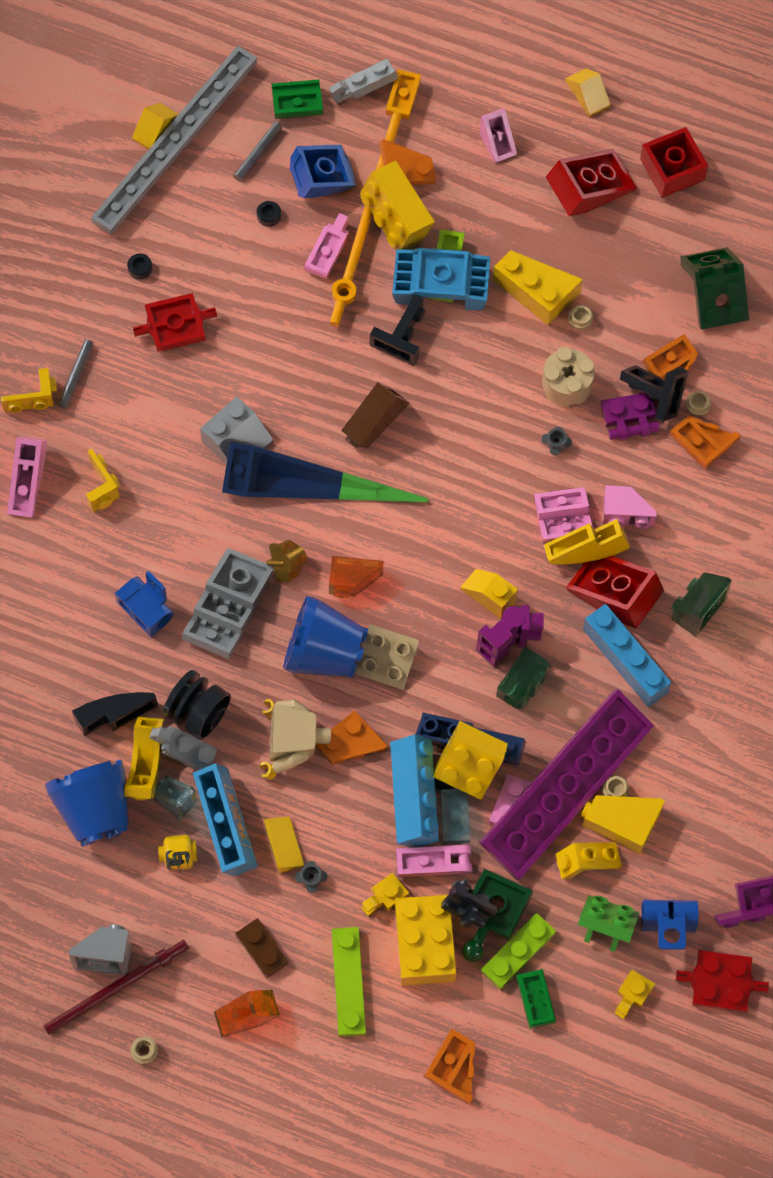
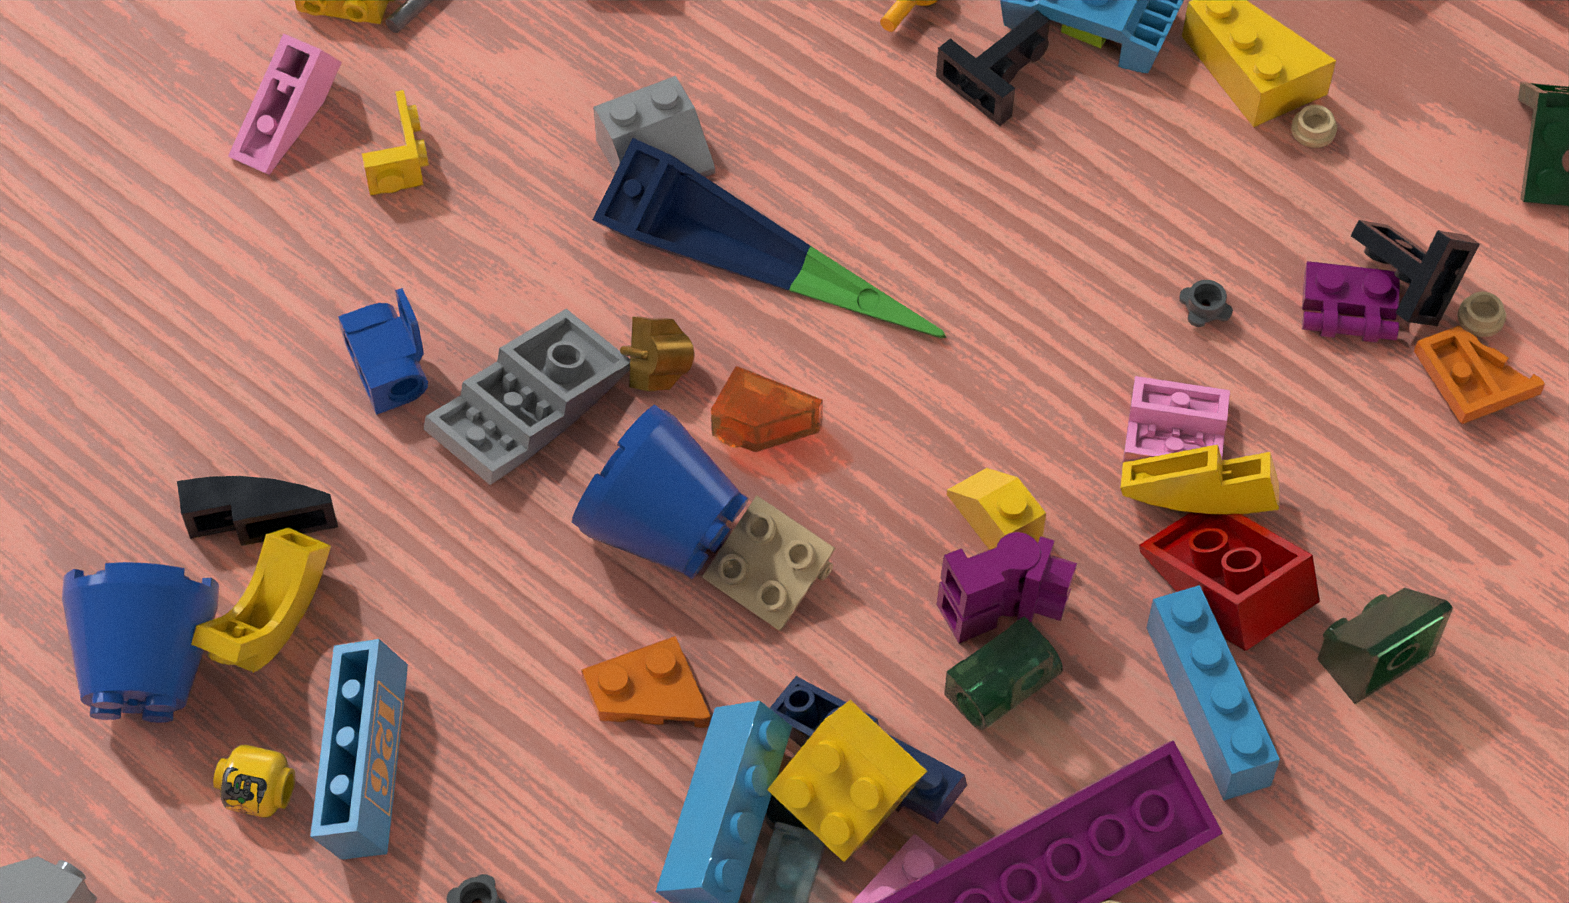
camera: 20 degrees right, 10 degrees down
light grey hinge [149,726,217,771] -> none
clear light blue slope [153,775,197,821] -> none
black wheel [162,670,231,740] -> none
tan torso [259,699,331,780] -> none
yellow slope [264,816,304,874] -> none
reddish brown slope [341,382,410,448] -> none
tan brick [542,347,594,407] -> none
bright pink slope [603,485,656,529] -> none
orange wing [642,334,698,379] -> none

